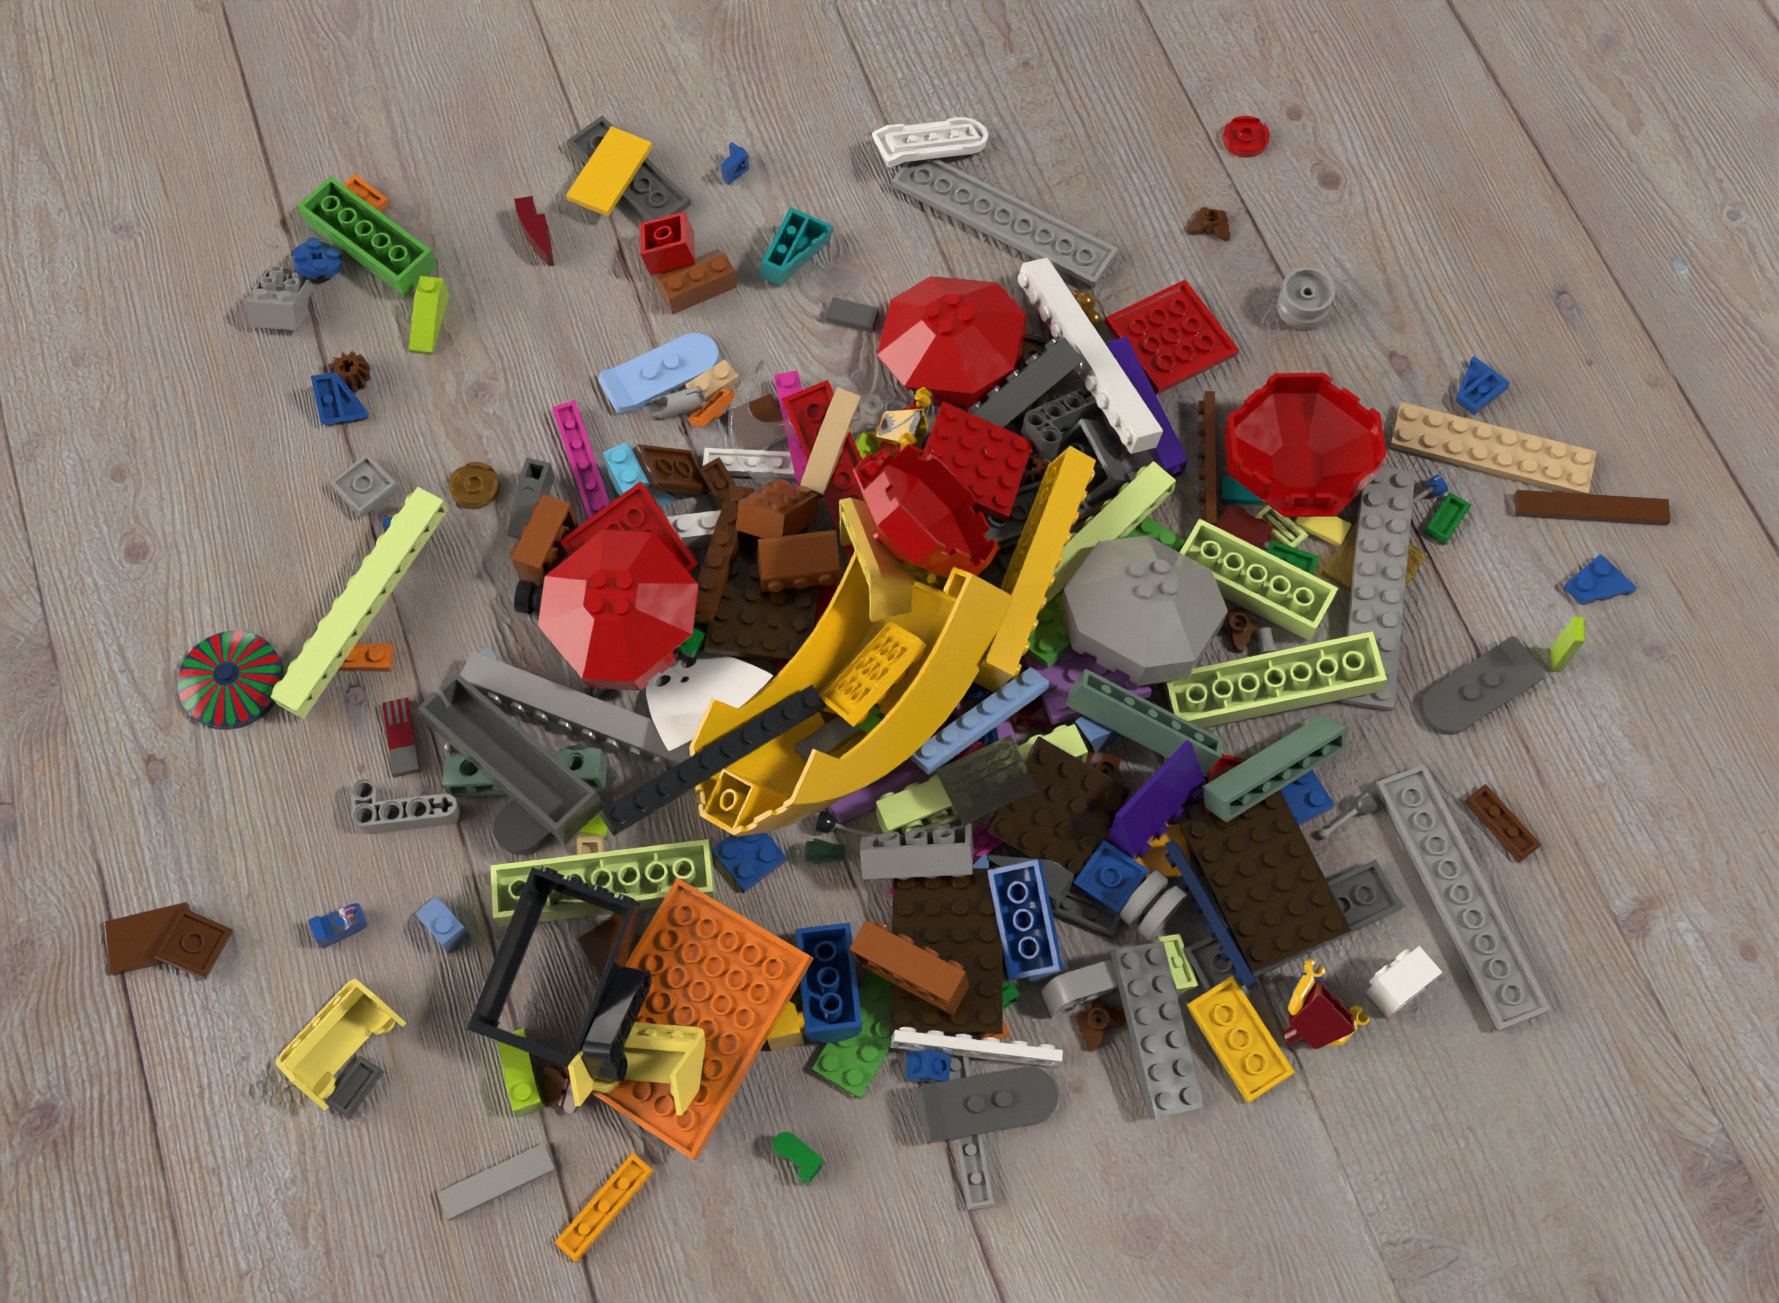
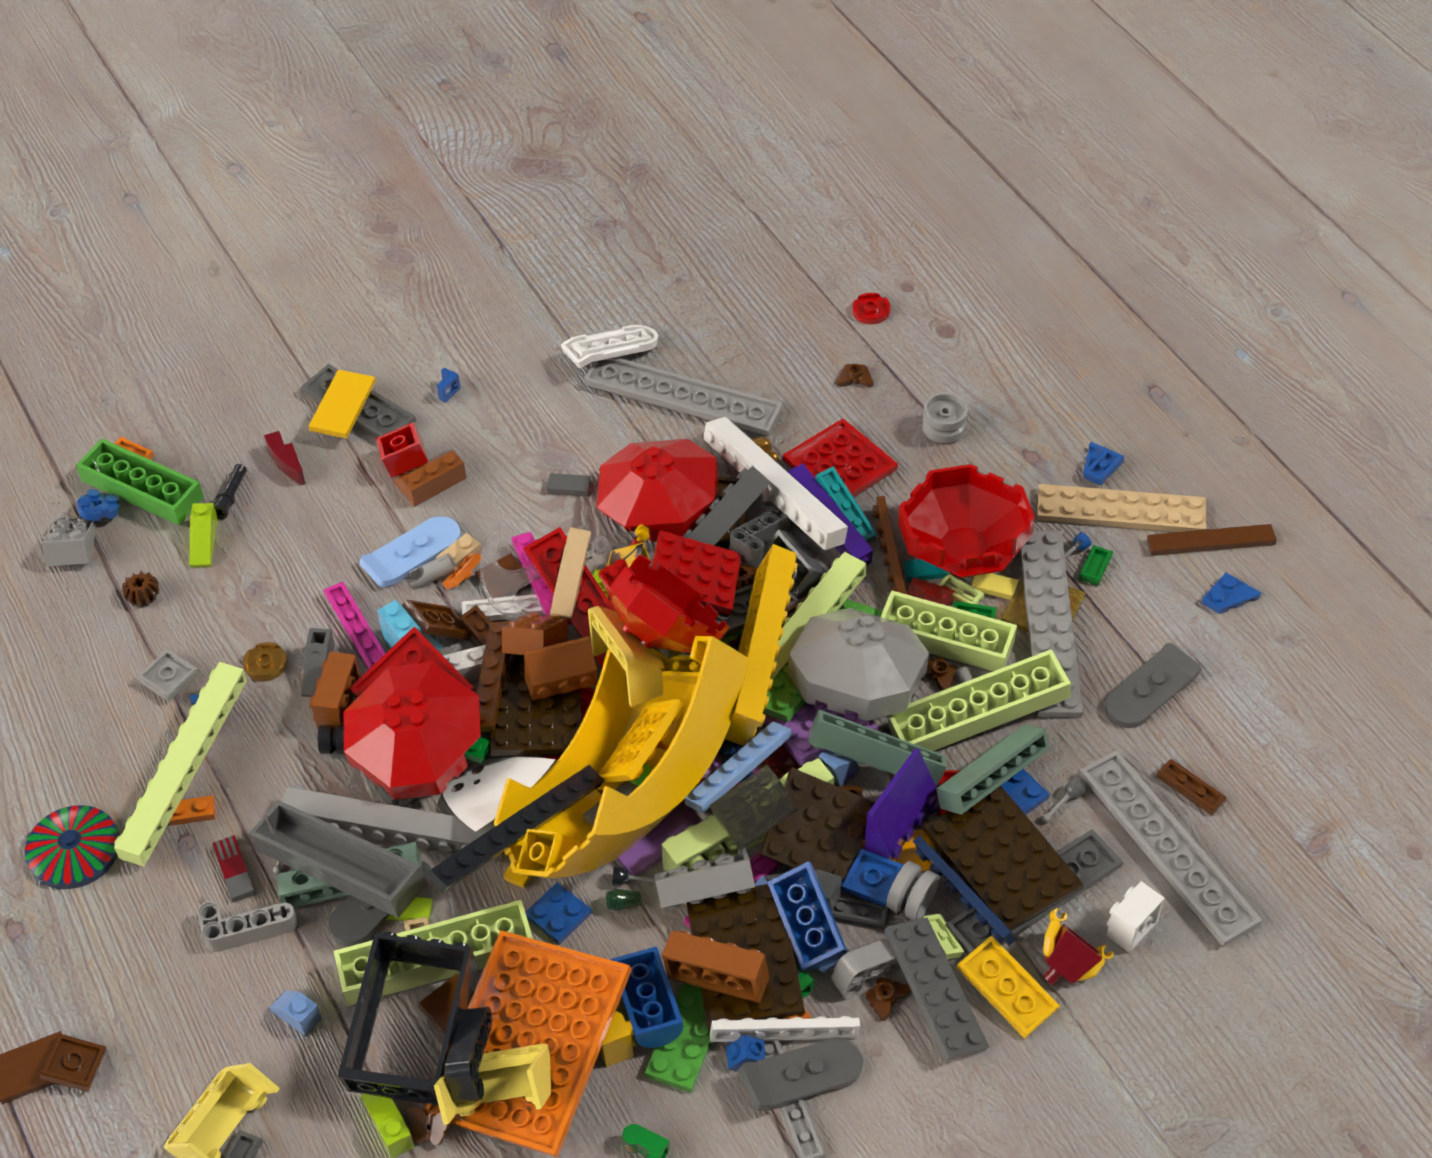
camera: 10 degrees left, 15 degrees down
blue leg [308,903,367,949] -> none
blue wing [310,372,369,425] -> none
teal wedge [759,207,833,286] -> none
lime tile [1550,616,1585,672] -> none
none -> black pin [214,464,247,519]
none -> teal tile [815,466,877,542]

